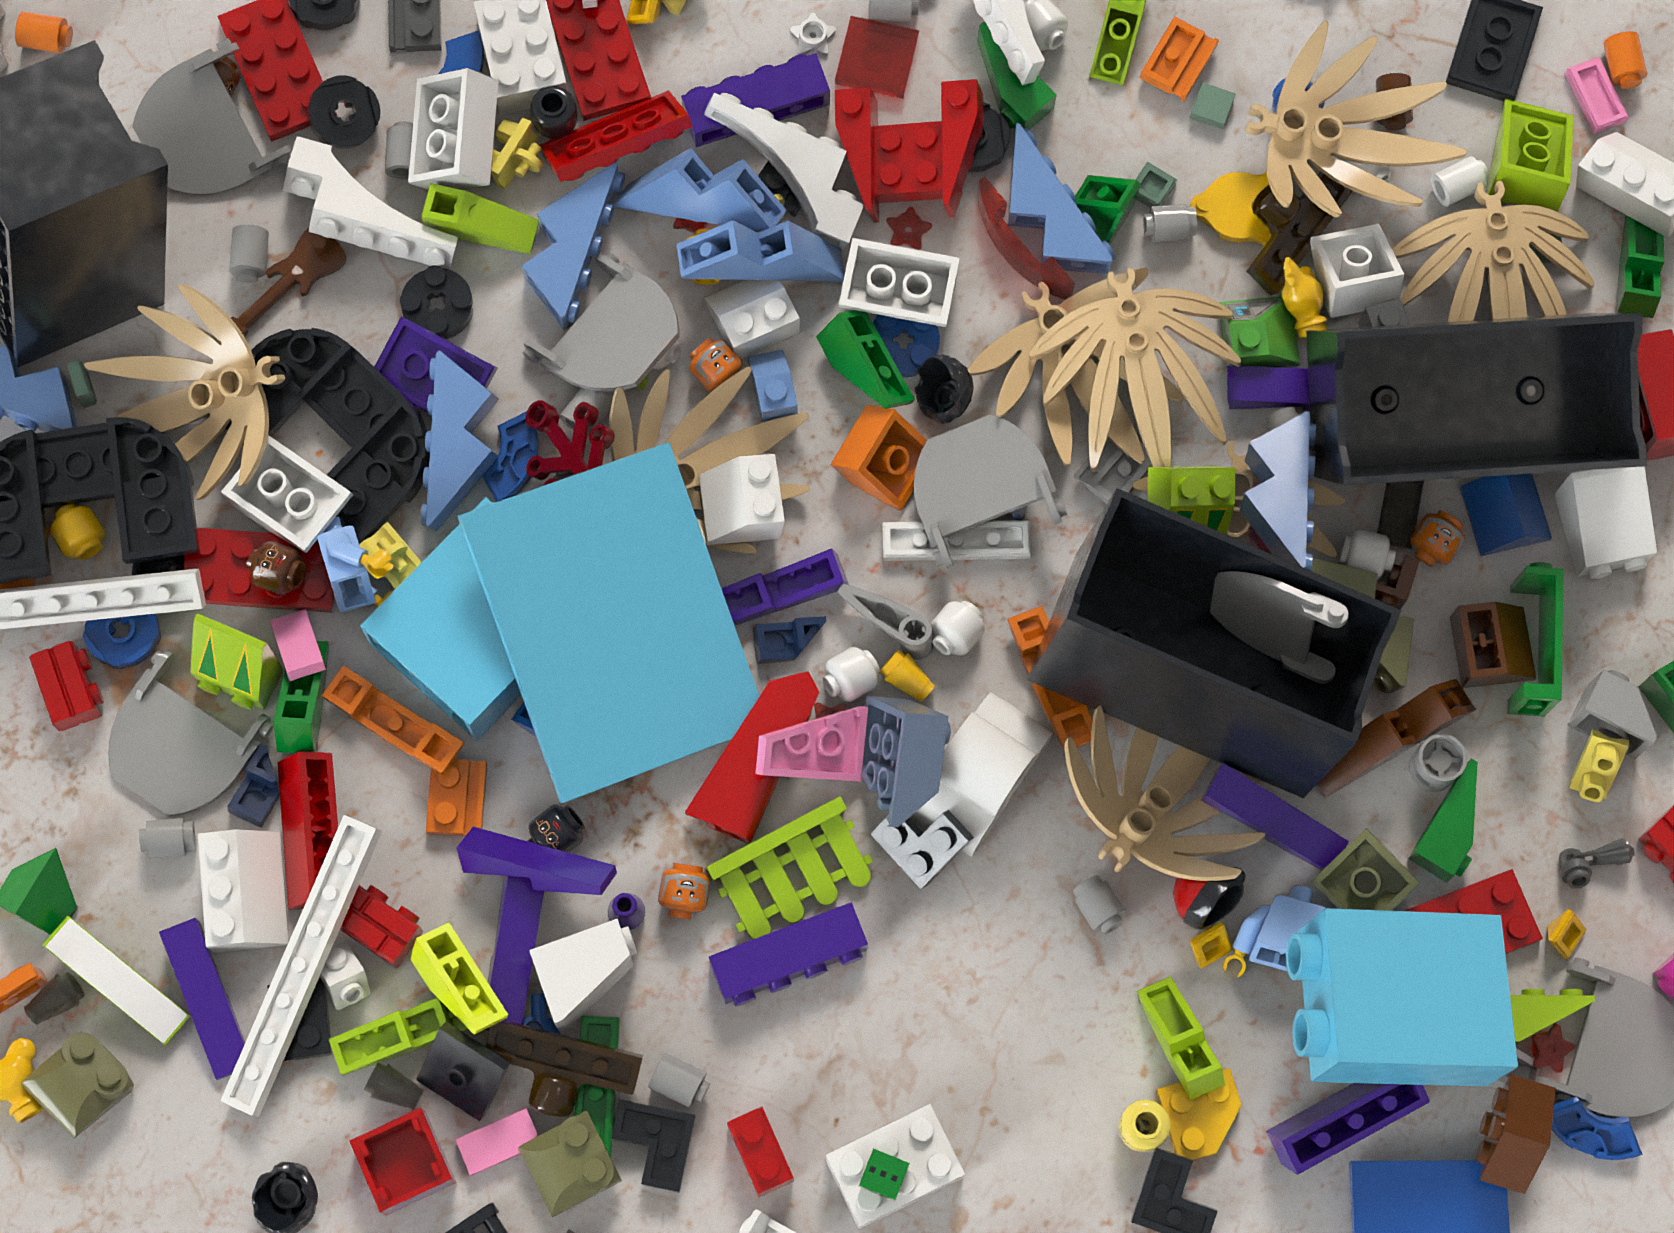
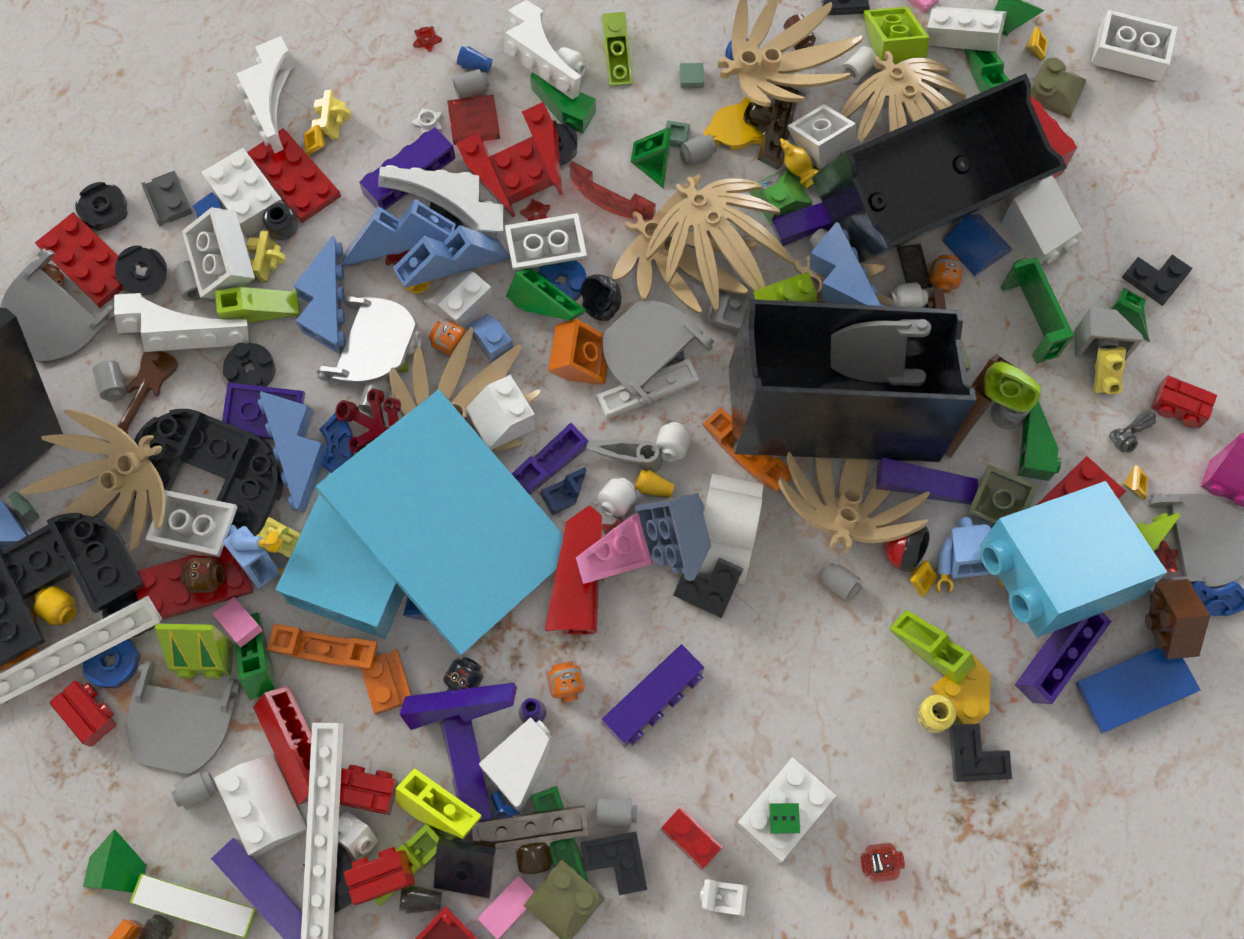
camera: 20 degrees left, 5 degrees down
dark blue slope [227,744,280,828] -> none
red plate [539,90,693,183] -> none
lime fence [705,796,873,939] -> none
medium blue slope [1008,123,1116,274] -> none
orange plate [1139,16,1219,102] -> none
reddish brown slope [1450,602,1536,688] -> none
none -> red brick [344,847,415,906]
none -> lime piece [984,362,1041,412]

